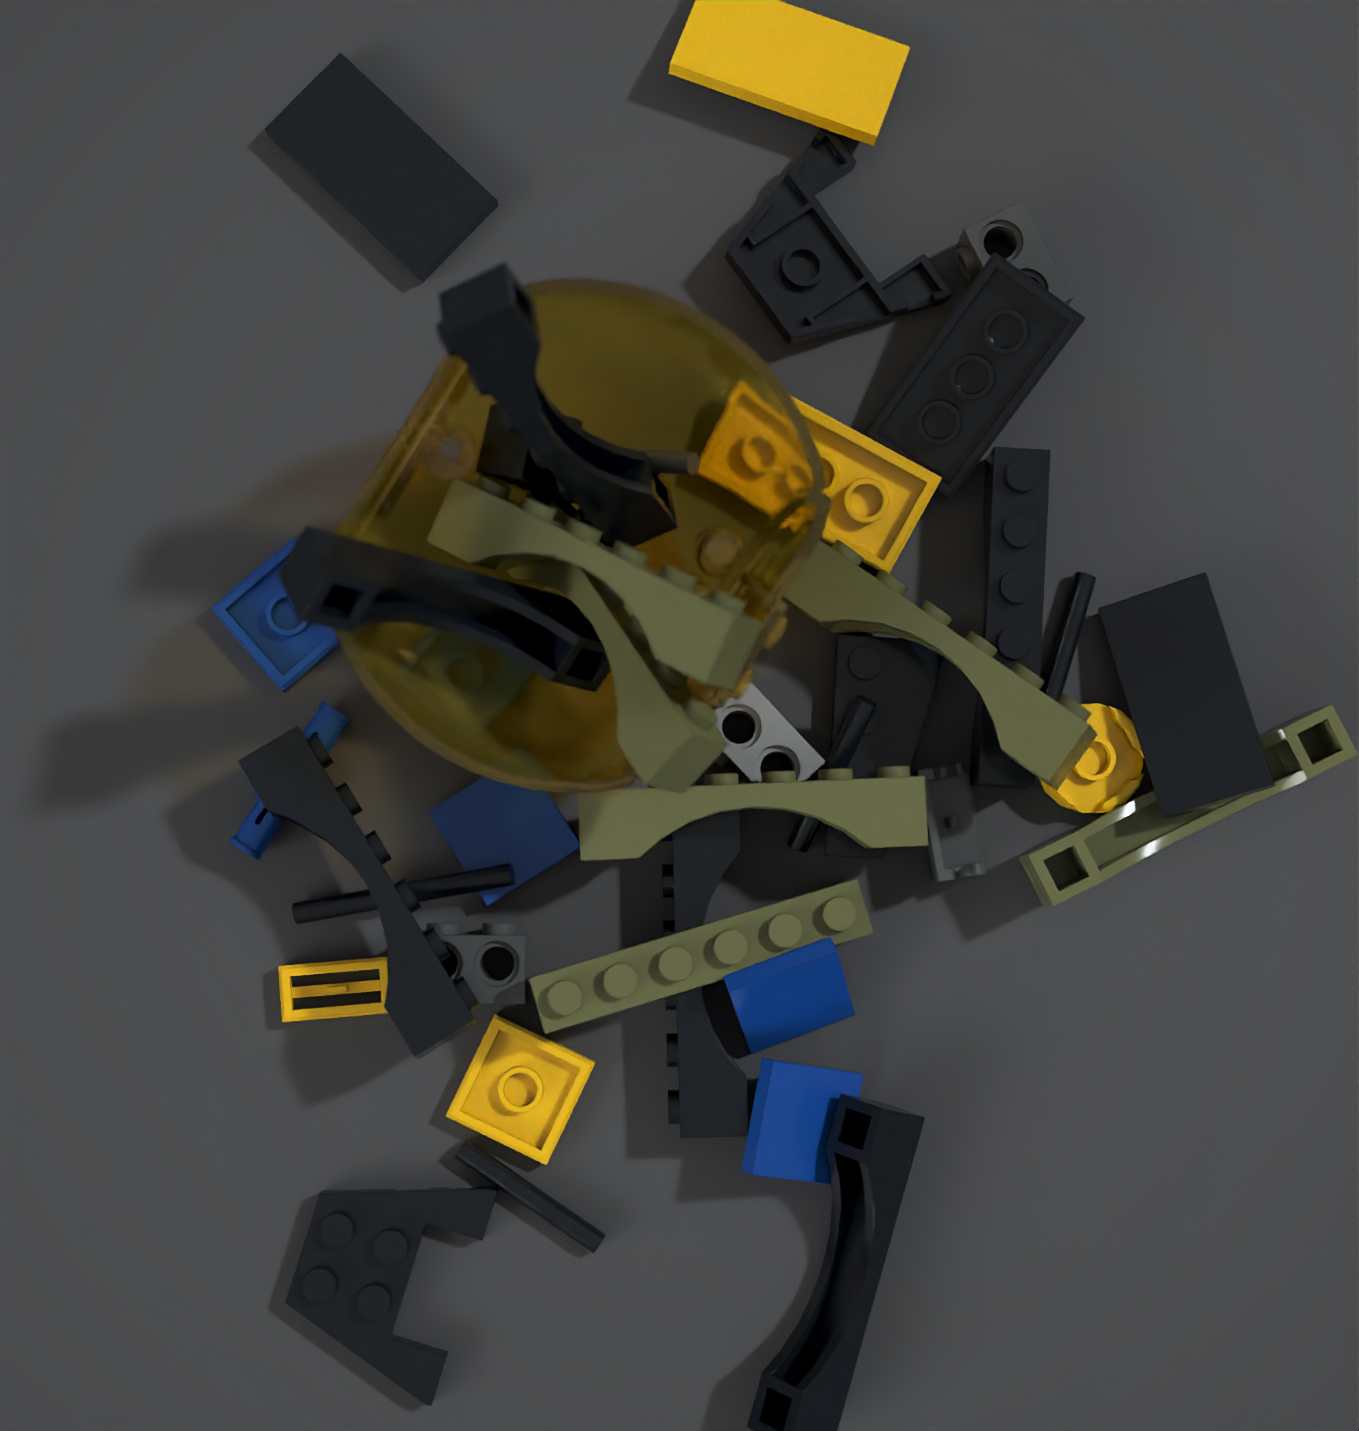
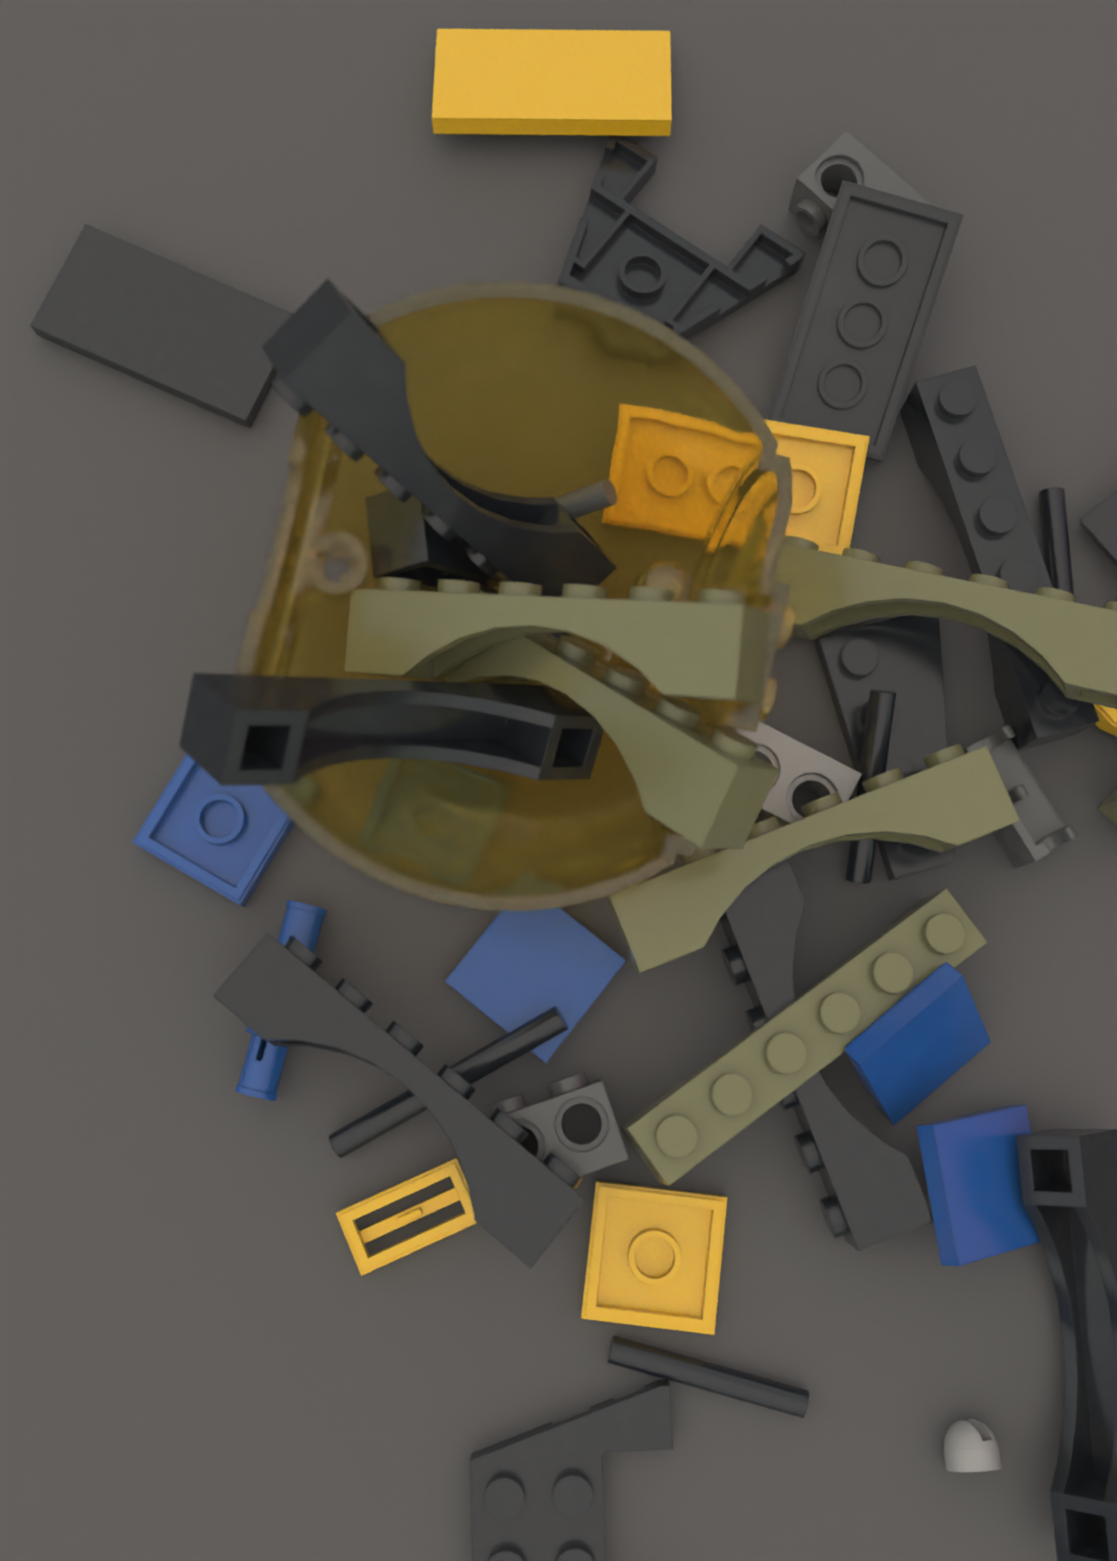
camera: 15 degrees left, 5 degrees down
none -> light grey hinge [943,1419,1002,1472]

